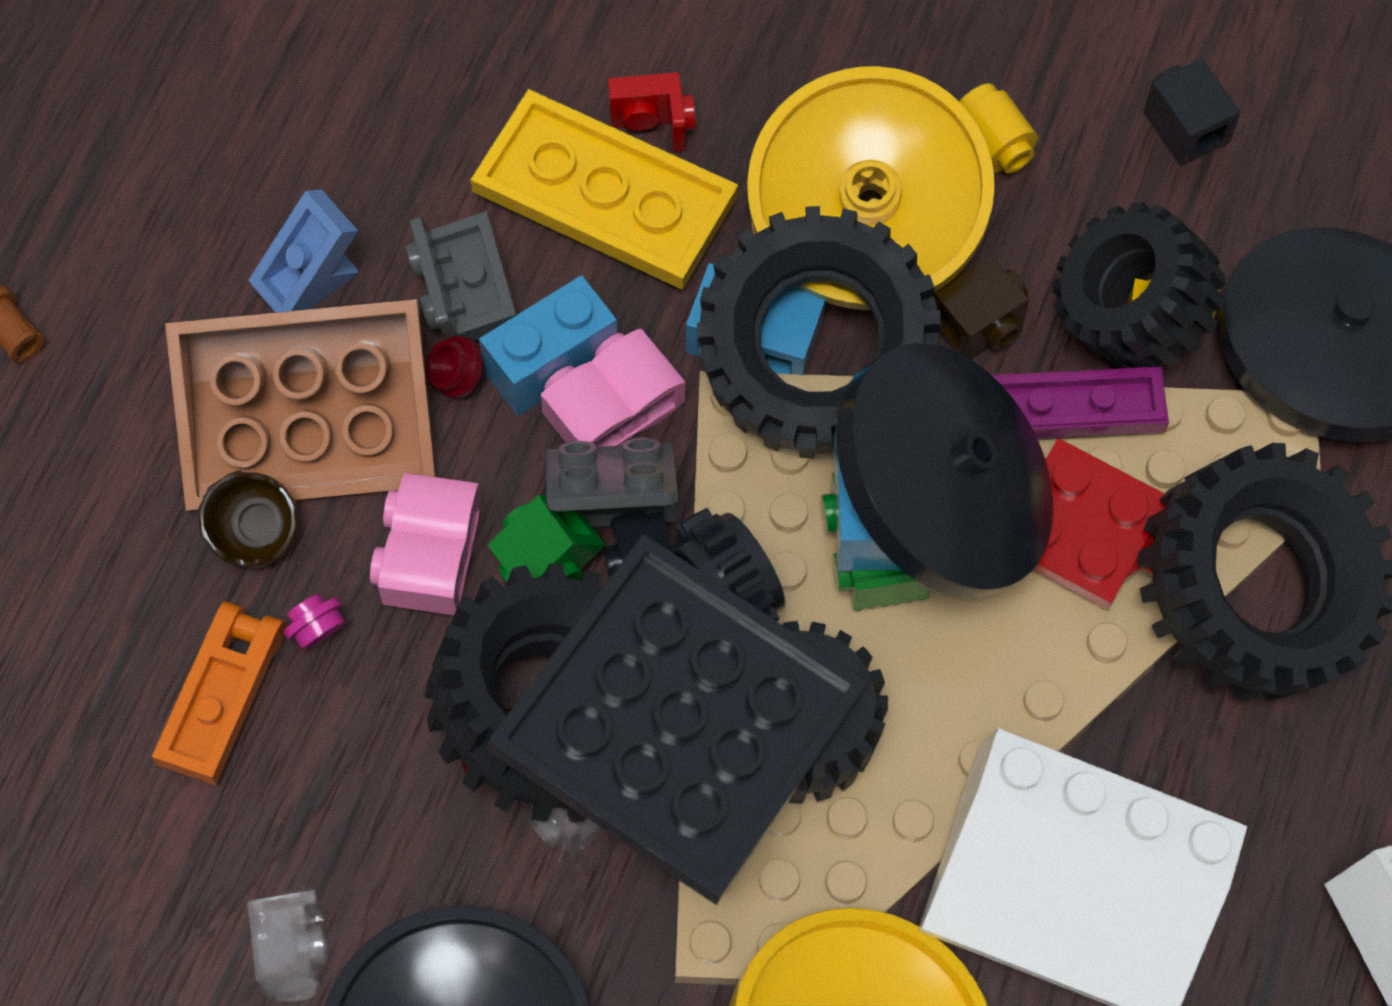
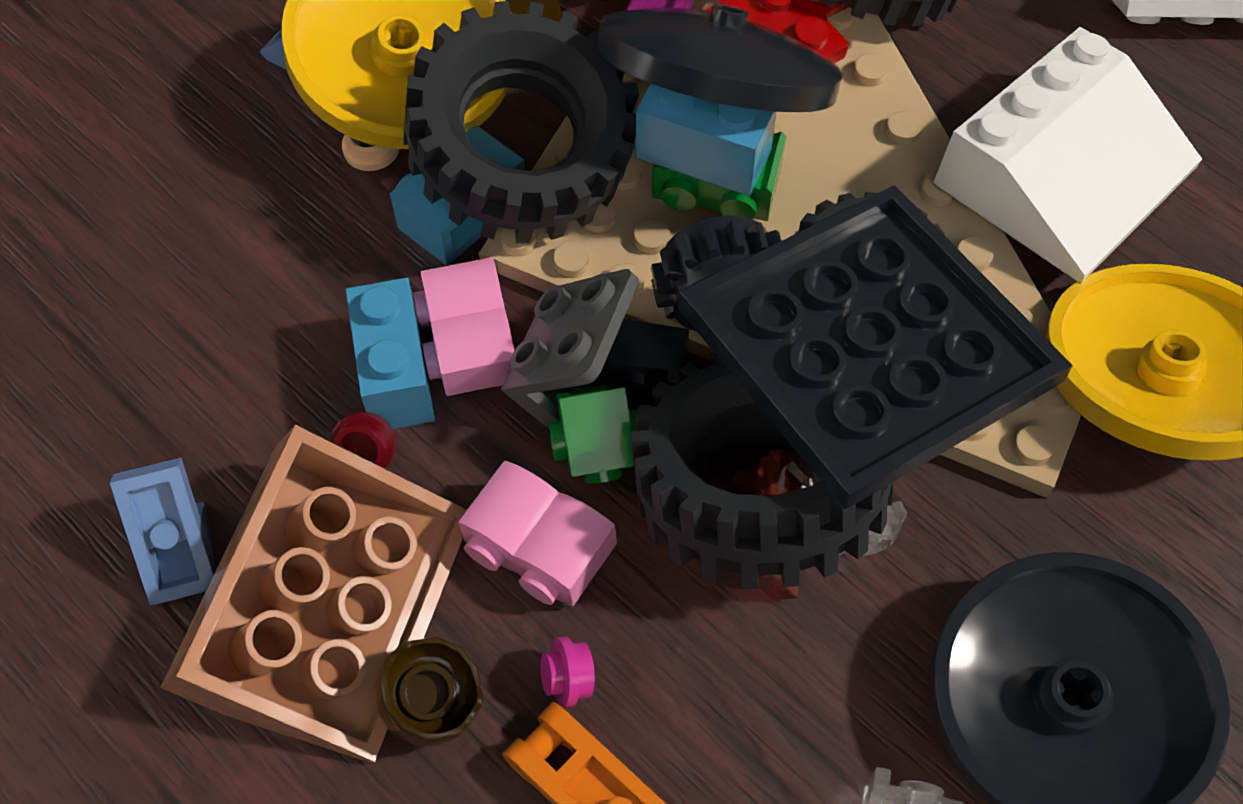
camera: 65 degrees left, 5 degrees down
dark grey bracket [406,211,518,340] -> none
yellow plate [470,89,739,290] -> none
red bracket [608,72,696,152] -> none

